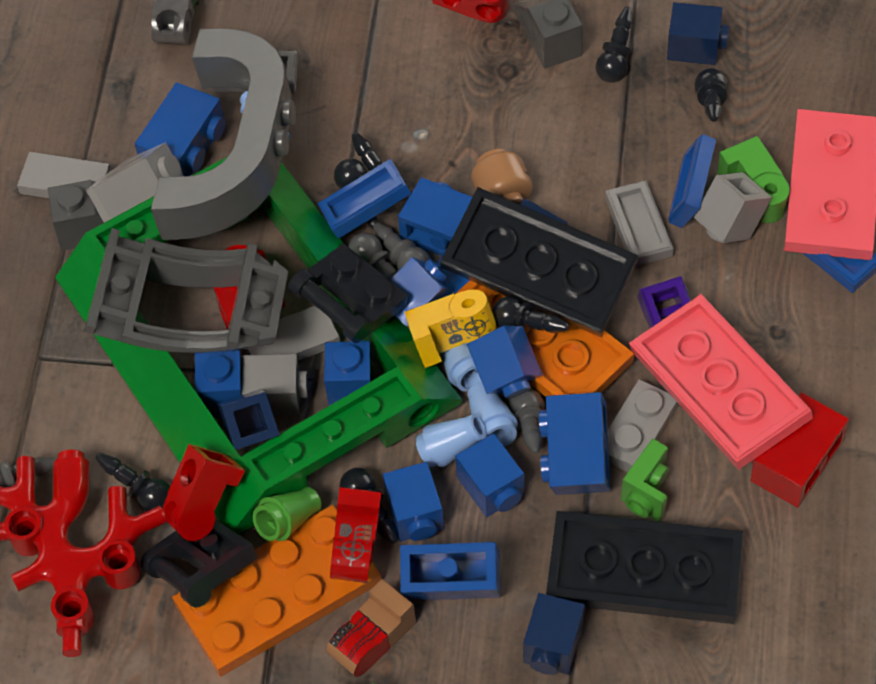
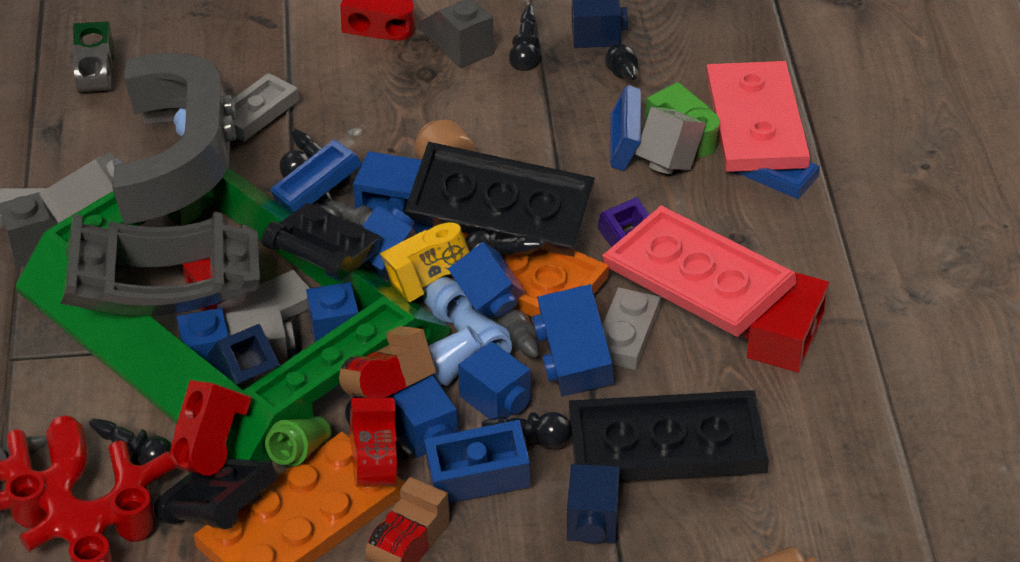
camera: 15 degrees left, 15 degrees down
blue brick [134,82,226,177] -> none
light grey tile [605,180,674,266] -> none
bright green bracket [621,438,670,522] -> none
none -> light grey plate [233,73,299,142]
none -> leg [339,326,436,398]
none -> black bar [482,412,571,450]

